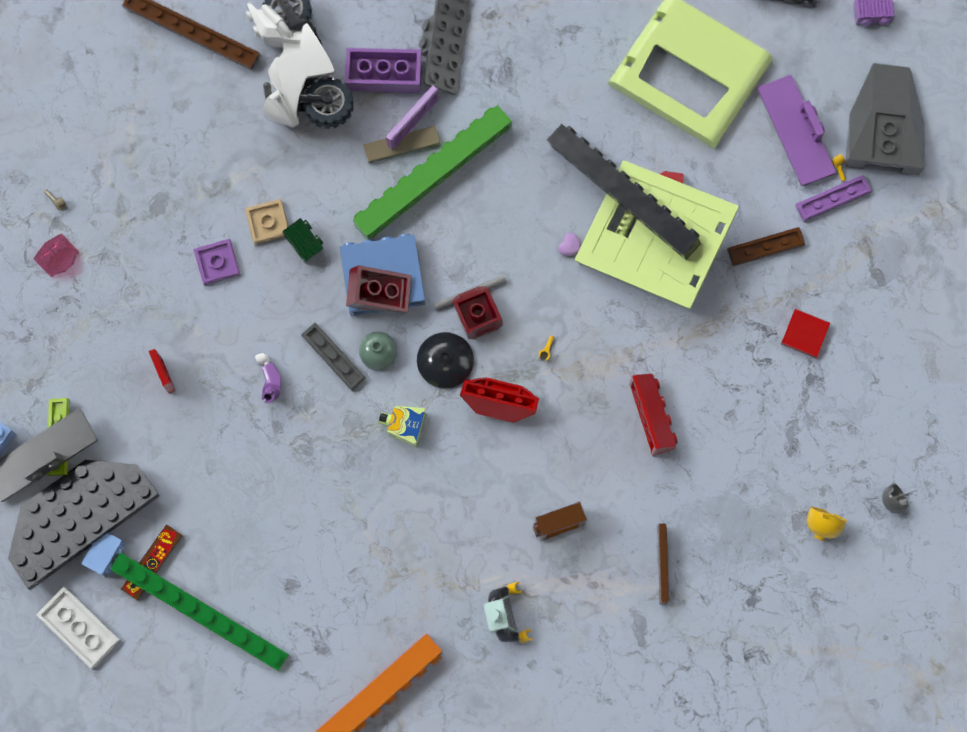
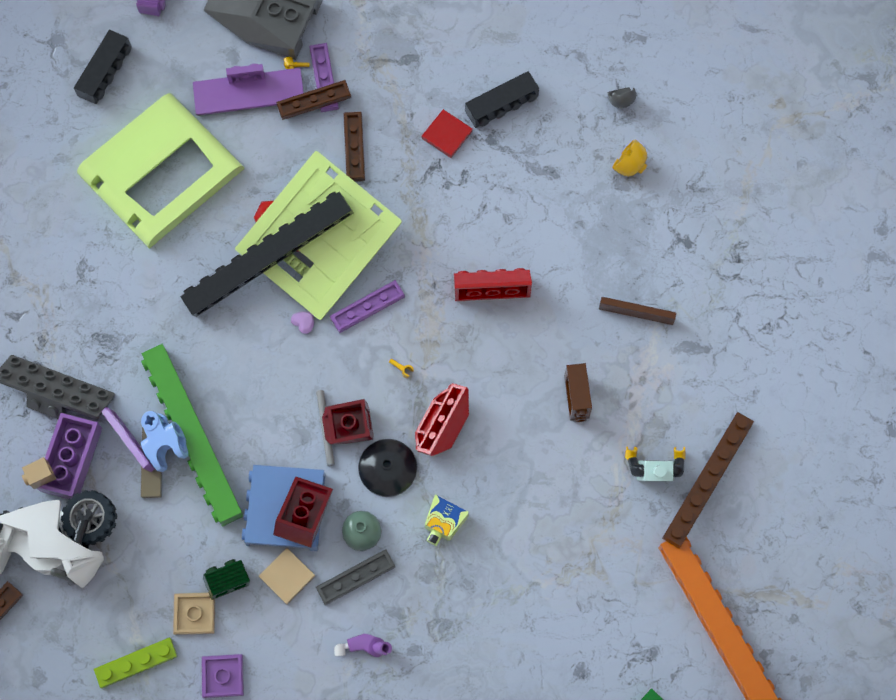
camera: 75 degrees left, 5 degrees down
none -> tan brick [22,457,56,490]
none -> lime plate [94,637,178,689]
none -> light blue piece [141,411,188,472]
none -> tan tile [259,548,315,605]
none -> reddish brown tile [276,80,351,120]
none -> medium lavender tile [330,280,405,333]
none -> black brick [465,71,539,128]
none -> reddish brown plate [662,412,754,549]

